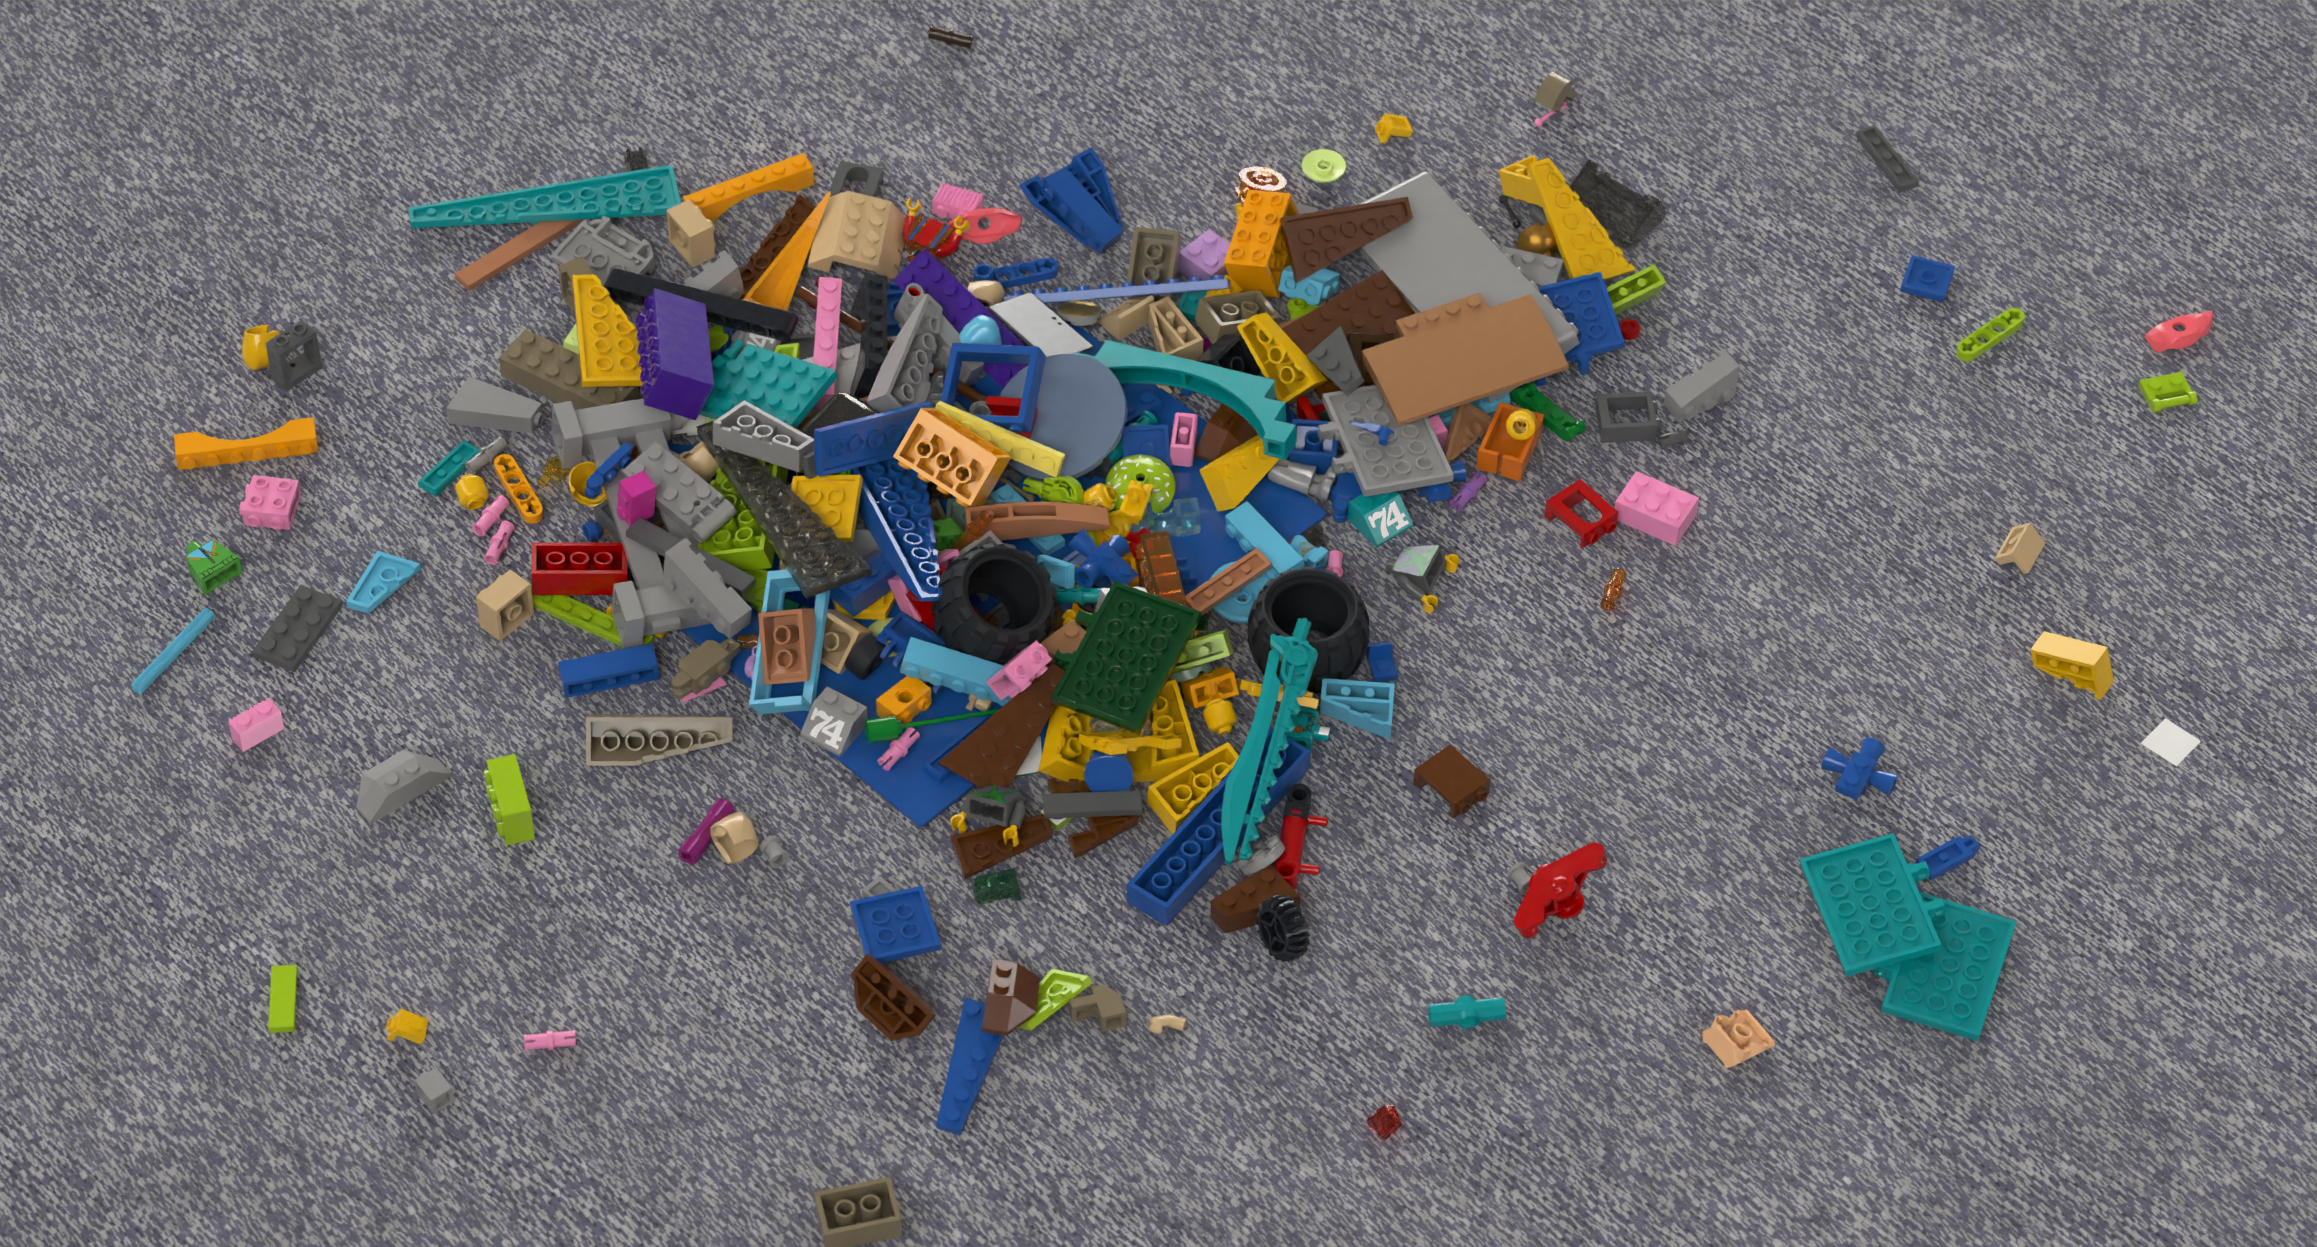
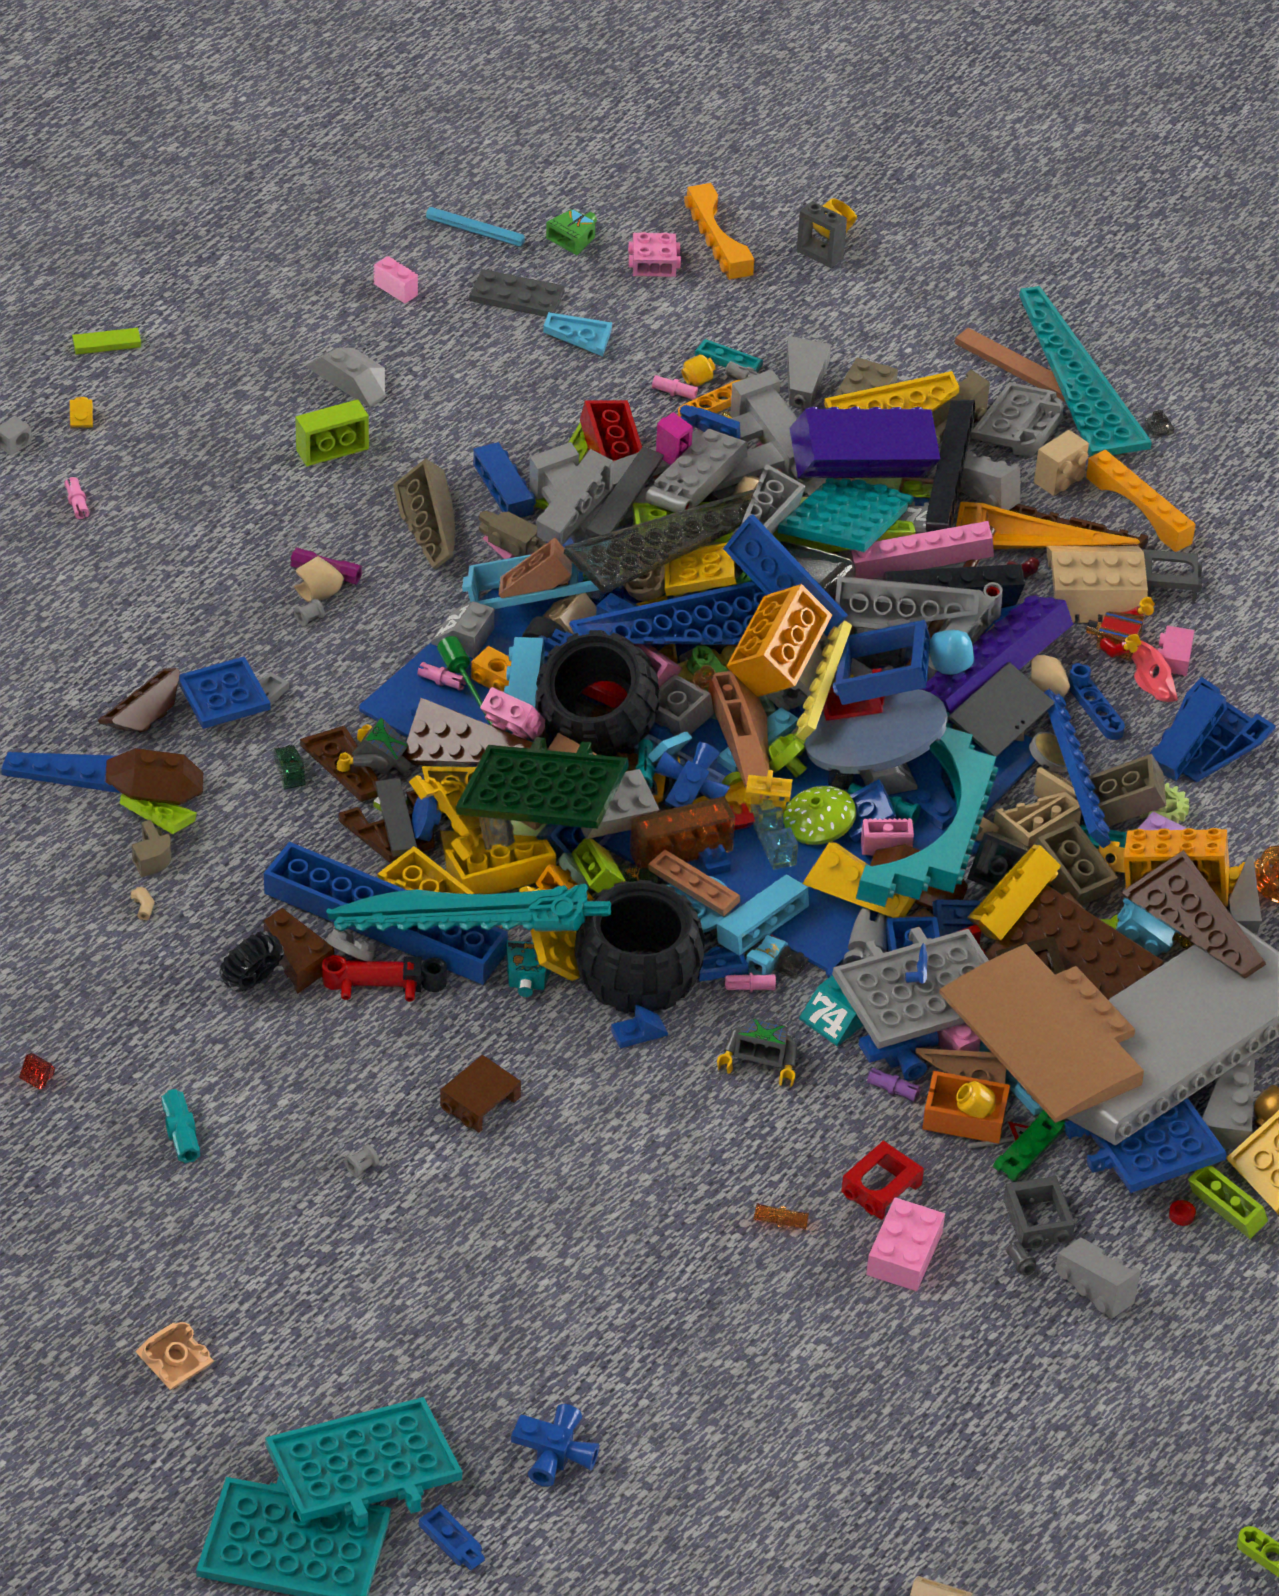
camera: 80 degrees right, 5 degrees down
tan brick [476,570,534,641] -> none
bright pink pin [484,521,515,565] -> none
yellow head [1083,483,1117,512] -> none
dark grey wing [1307,326,1364,396] -> none
medium azure wedge [1320,678,1395,739] -> none
red piece [1513,842,1607,939] -> none

